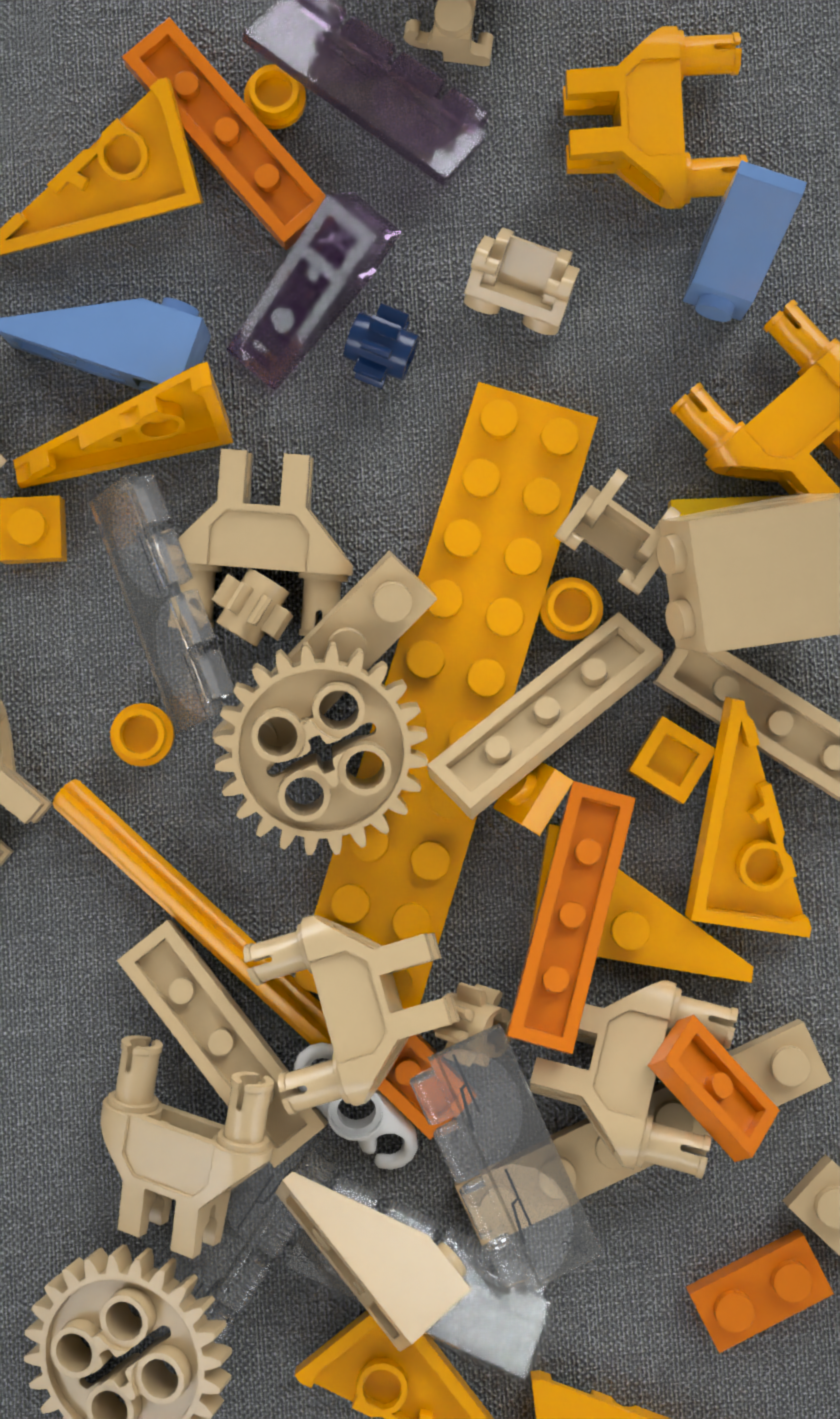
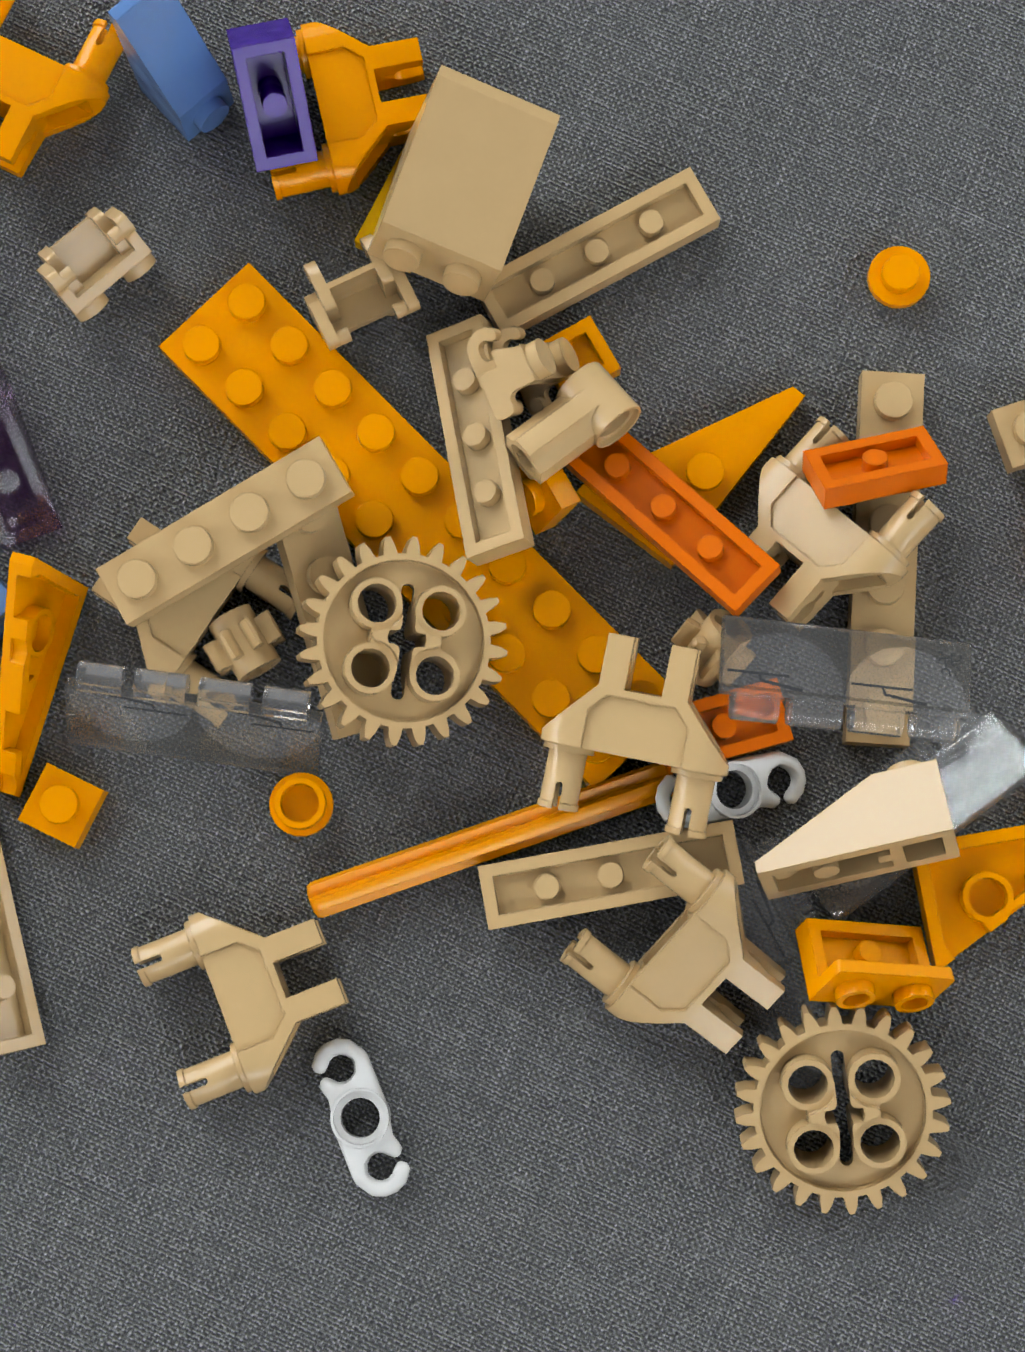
camera: 65 degrees left, 5 degrees down
dark blue gear [343,303,420,389] -> none
light orange plate [540,577,603,641] -> none
light orange wing [685,696,812,938] -> none
none -> tan plate [96,436,355,627]
none -> dark purple brick [226,18,318,172]
none -> tan piece [467,326,579,420]
none -> tan piece [506,362,641,484]
none -> light orange bracket [795,918,955,1013]

